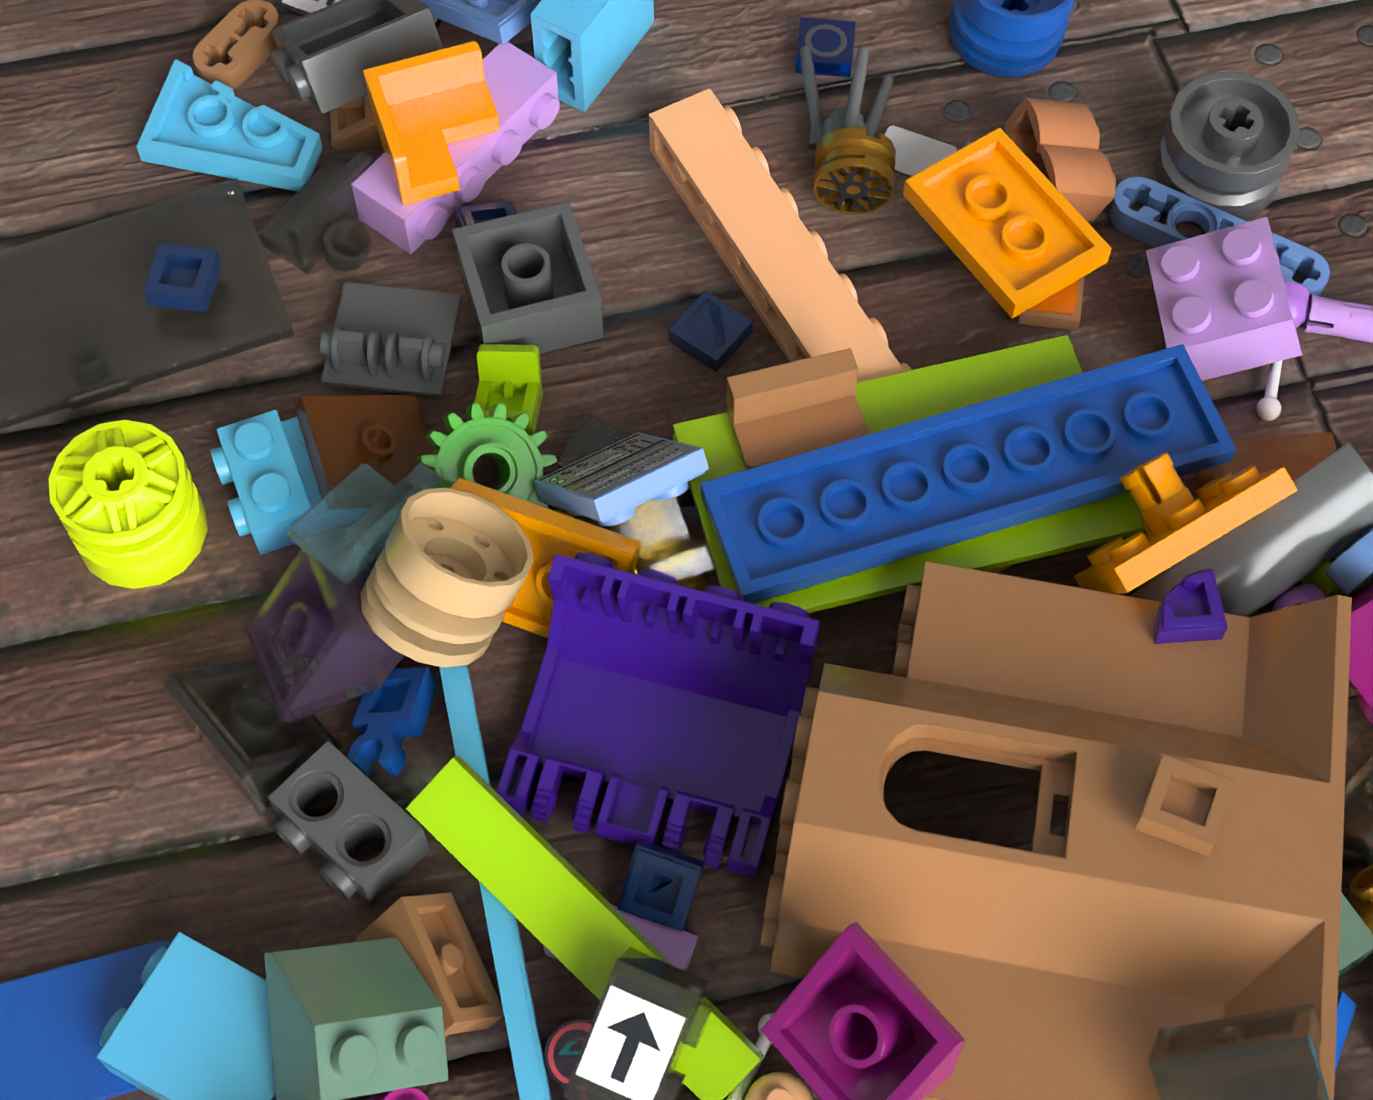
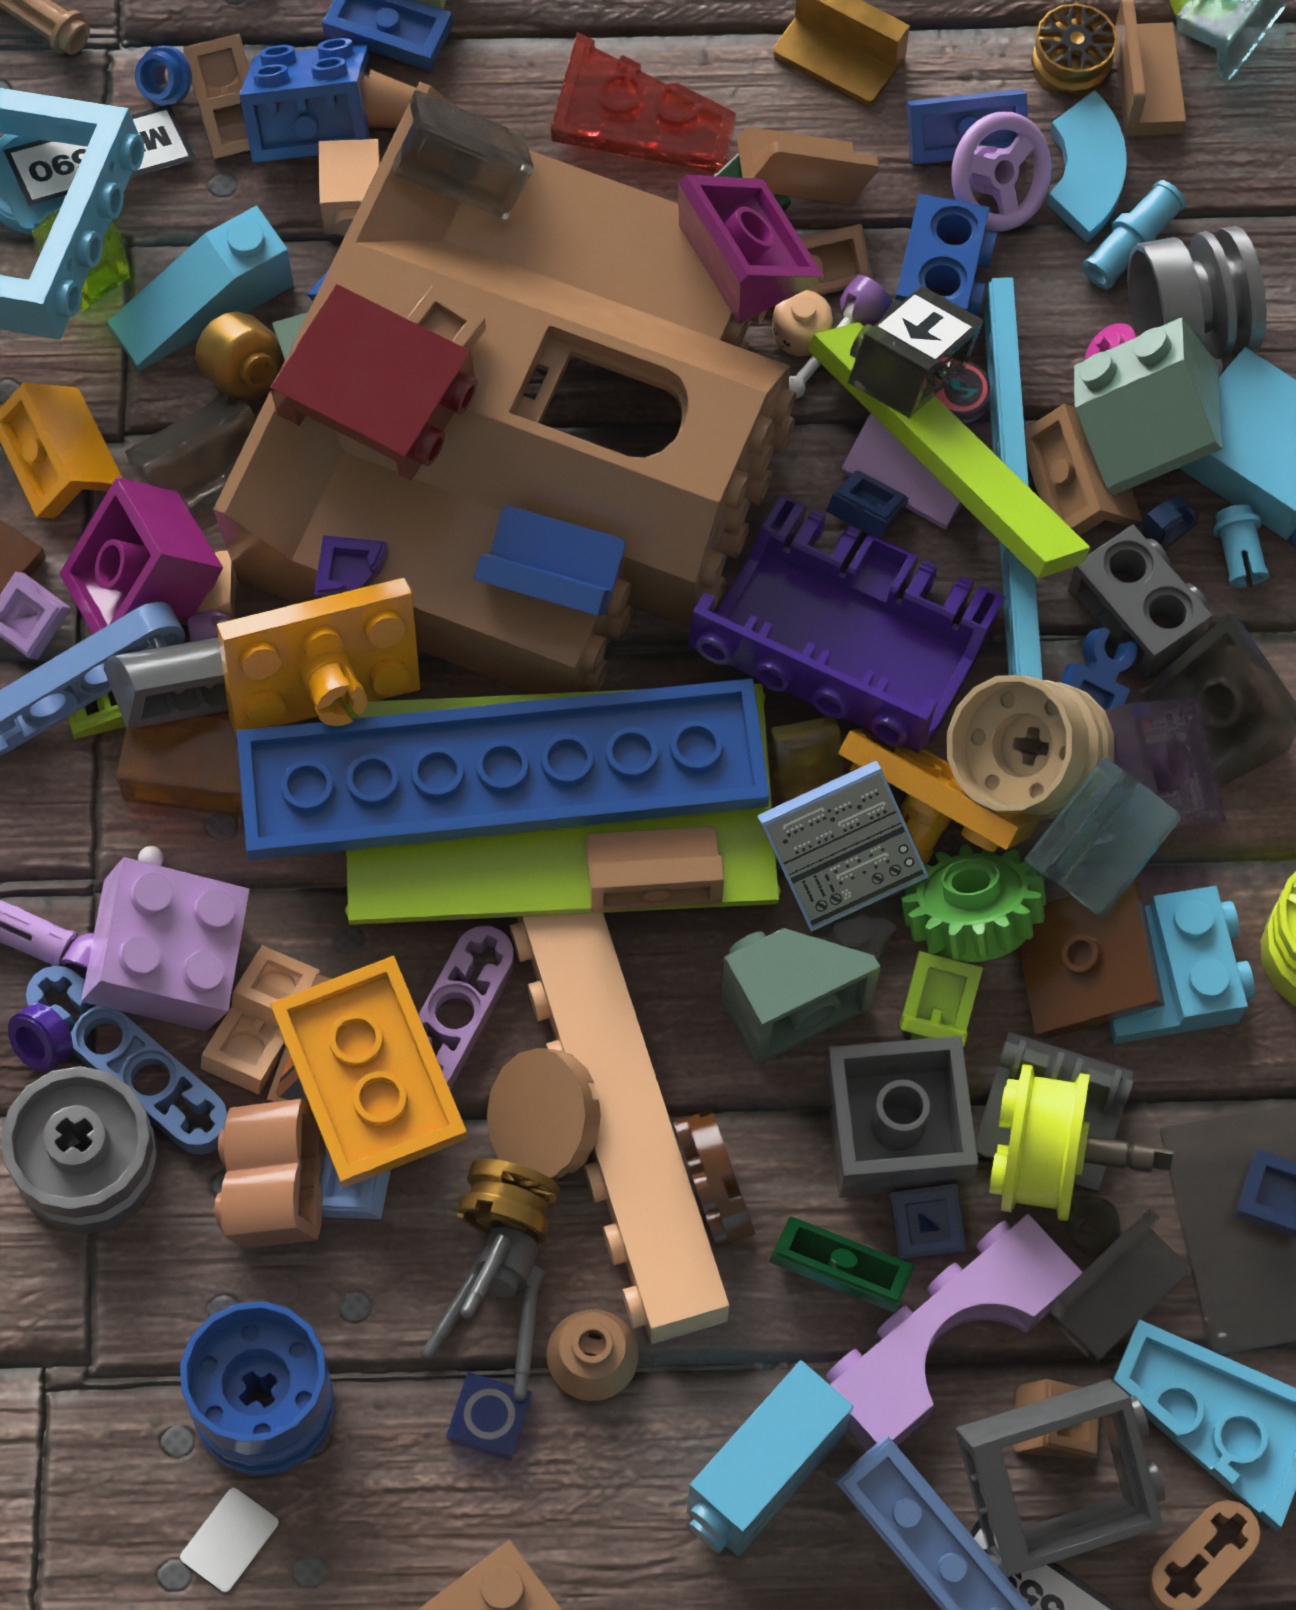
camera: 170 degrees left, 5 degrees up
light orange panel [363,41,500,205] -> none
dark blue tile [669,290,753,372] -> none
white sticker [885,125,957,176] -> none
none -> dark purple tile [8,1003,73,1072]
none -> light nougat slope [200,945,320,1095]
none -> dark red panel [270,284,478,481]
none -> lavender beam [418,926,514,1090]
none -> blue panel [473,506,627,616]
none -> medium nougat tile [487,1048,601,1181]
none -> medium nougat cone [547,1309,639,1401]
none -> reddish brown plate [673,1109,756,1247]
none -> sand green slope [721,928,880,1066]
none -> dark green slope [769,1216,915,1313]
none -> neon yellow wheel [989,1064,1174,1222]
none -> dark blue tile [1141,497,1199,550]
none -> medium azure pin [1212,505,1269,588]

